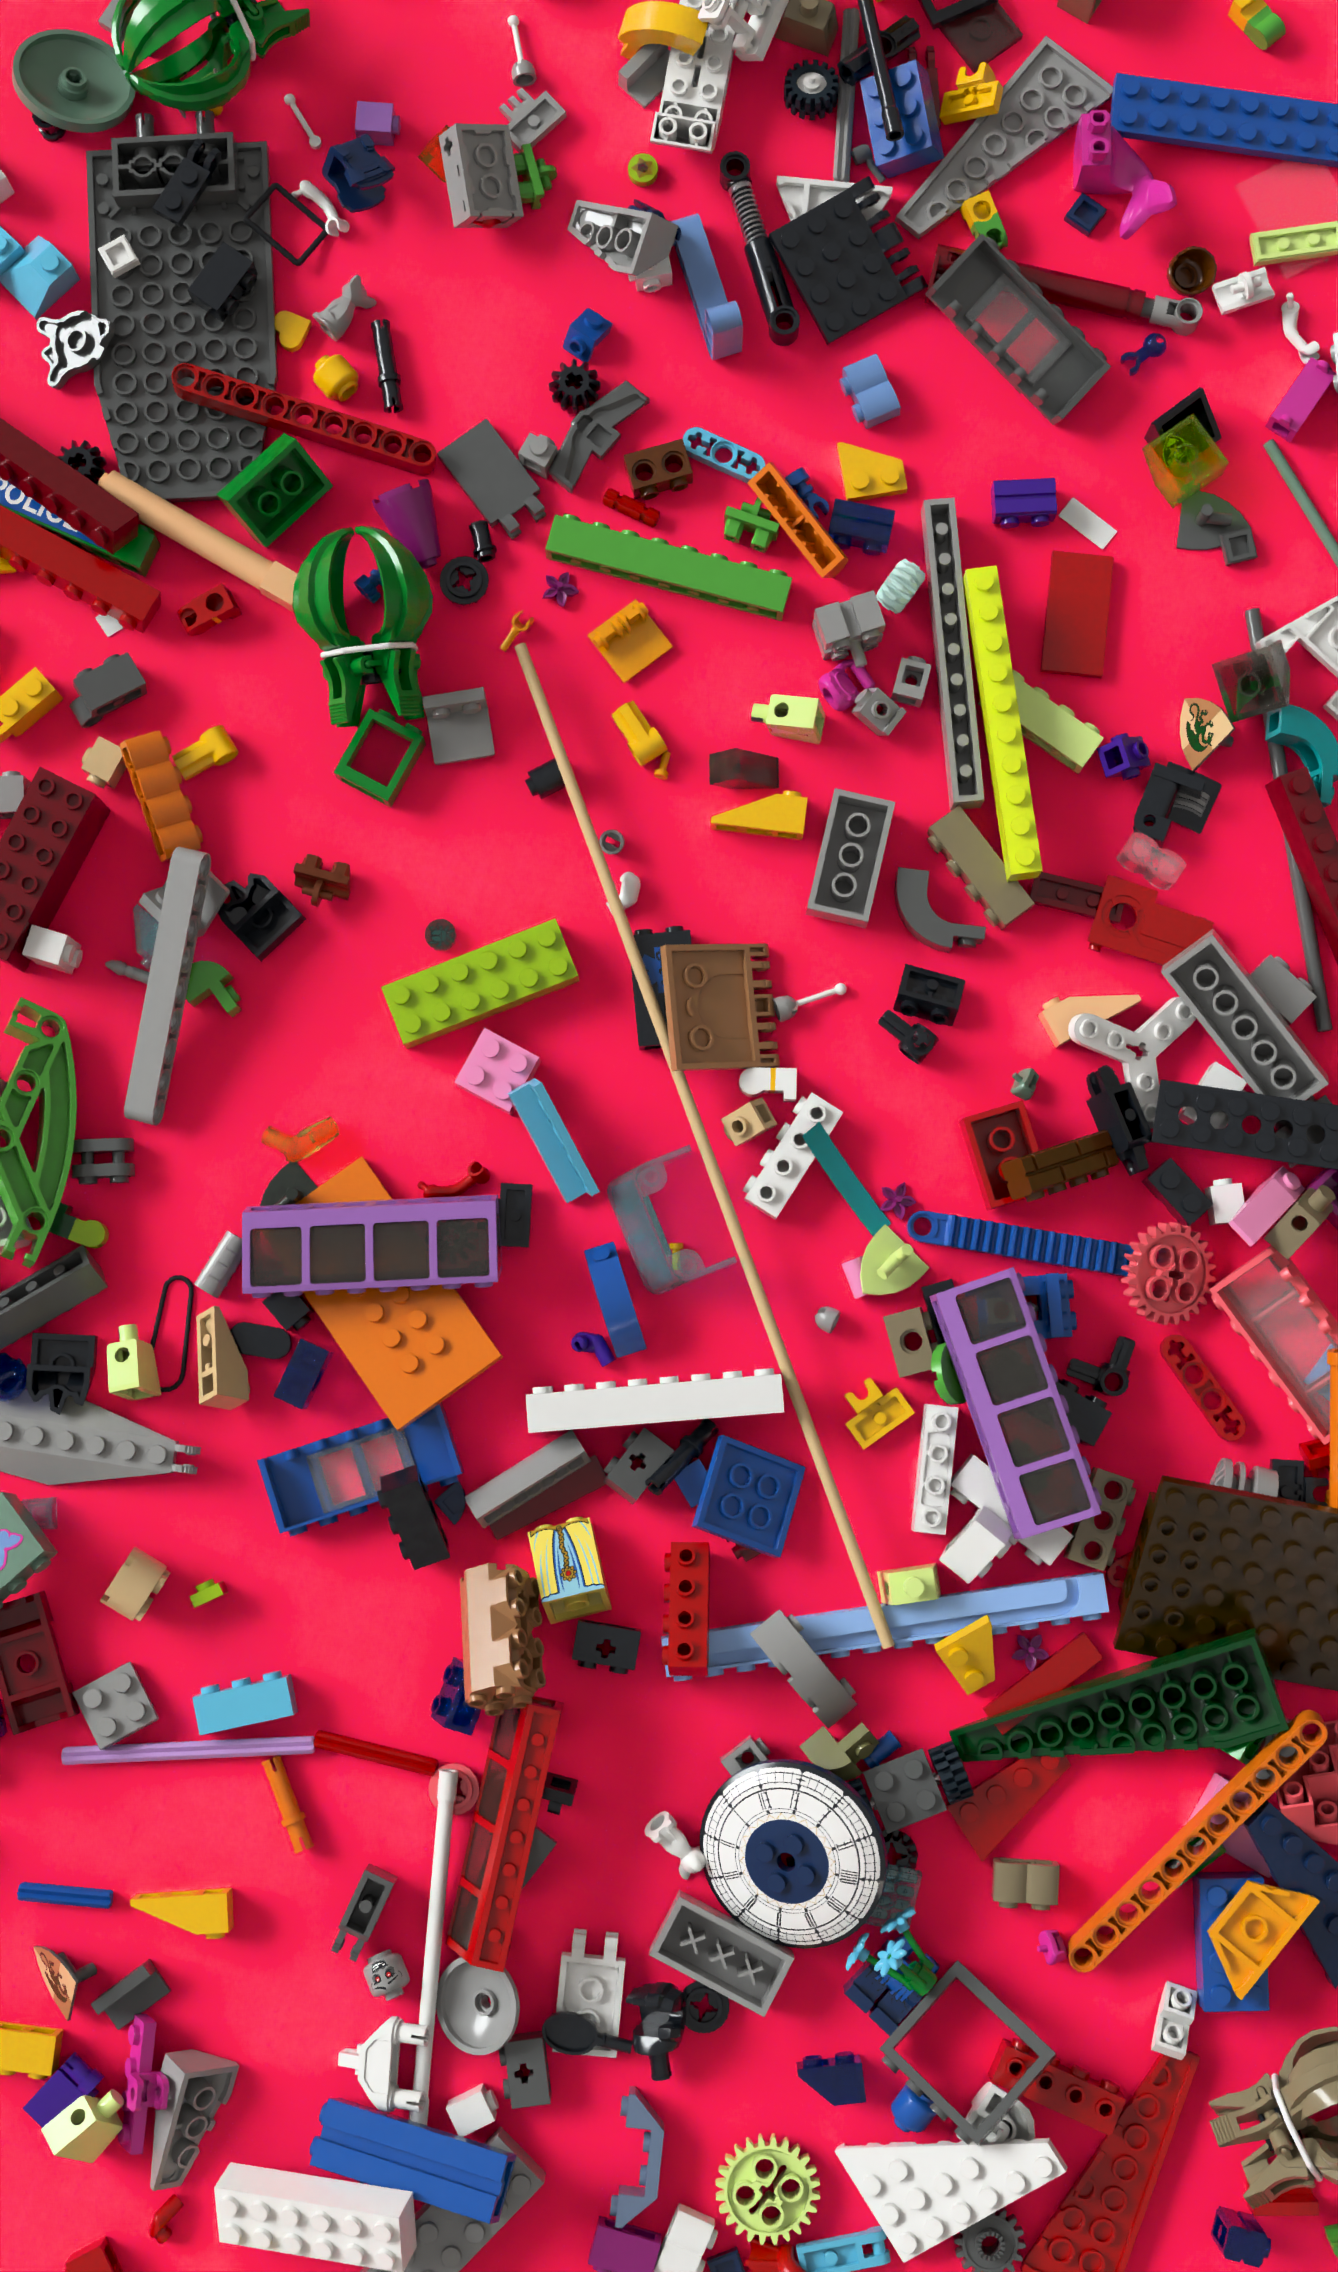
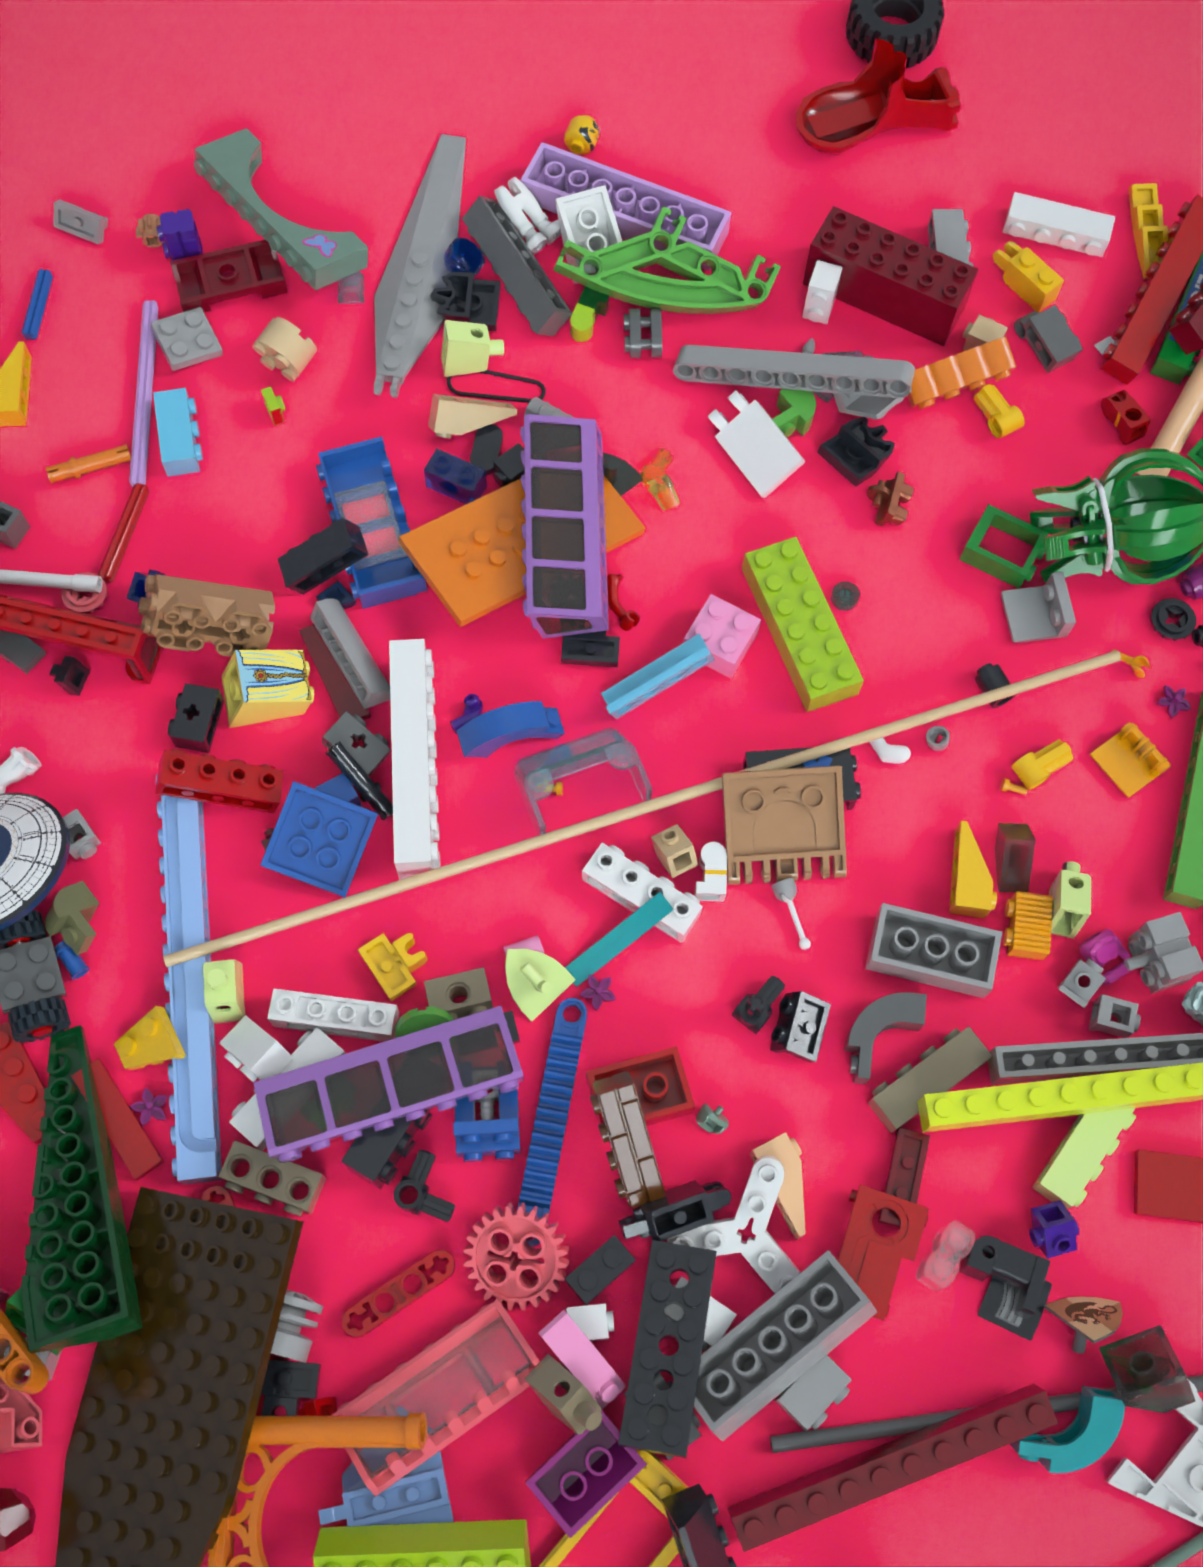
camera: 85 degrees right, 15 degrees down
light grey brick [750,1609,858,1729] -> none
light grey hinge [815,1306,841,1334] -> none
none -> white tile [708,390,806,498]
none -> light orange brick [1003,891,1053,960]

